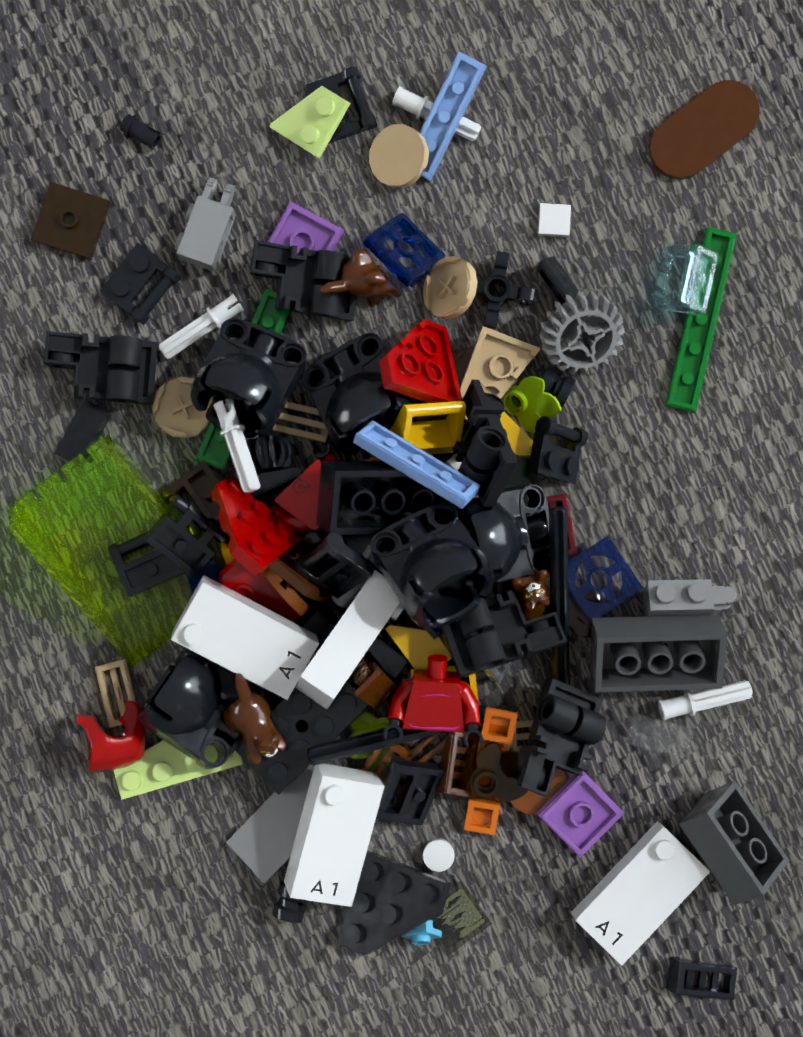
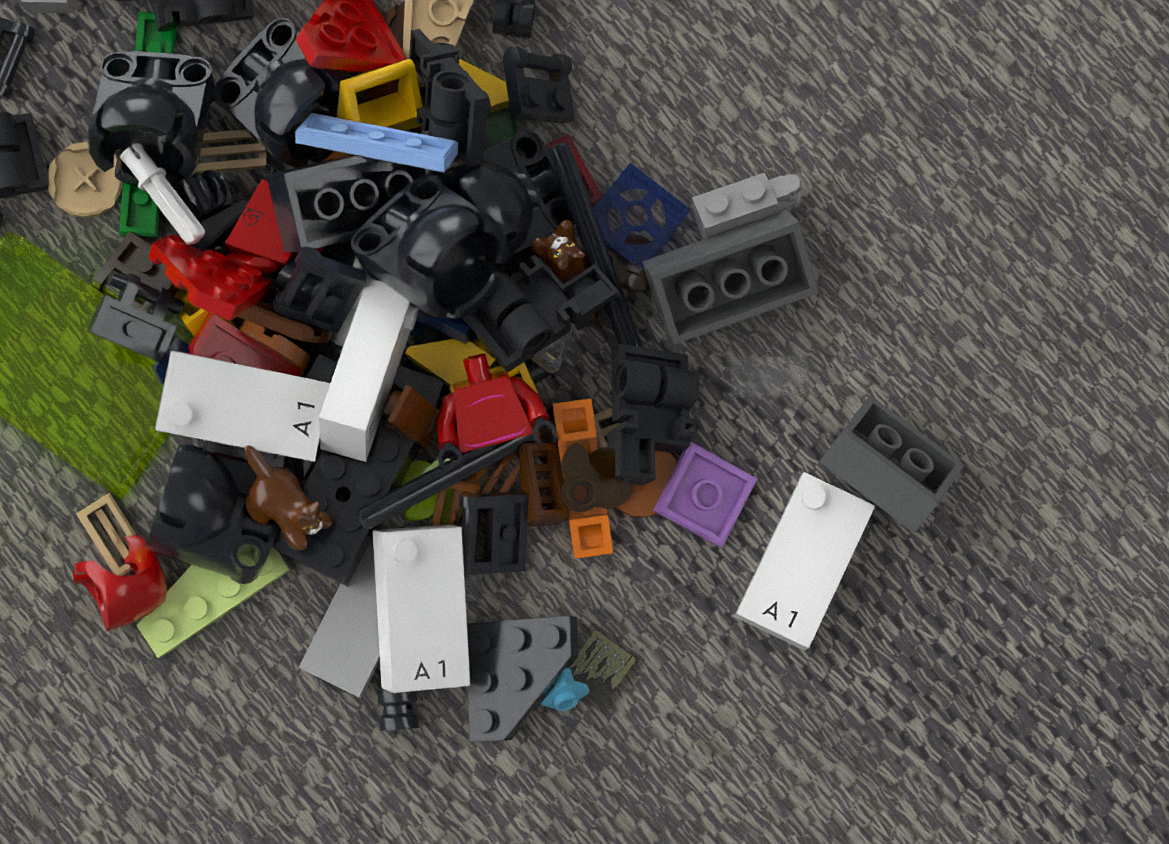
camera: 20 degrees left, 5 degrees down
black plate [108,532,187,597] -> none
white axle [159,294,244,359] -> none
white tile [423,838,455,872] -> none
lime plate [502,376,561,434] -> none
white axle [658,680,753,720] -> none
black slope [666,957,737,1000] -> none

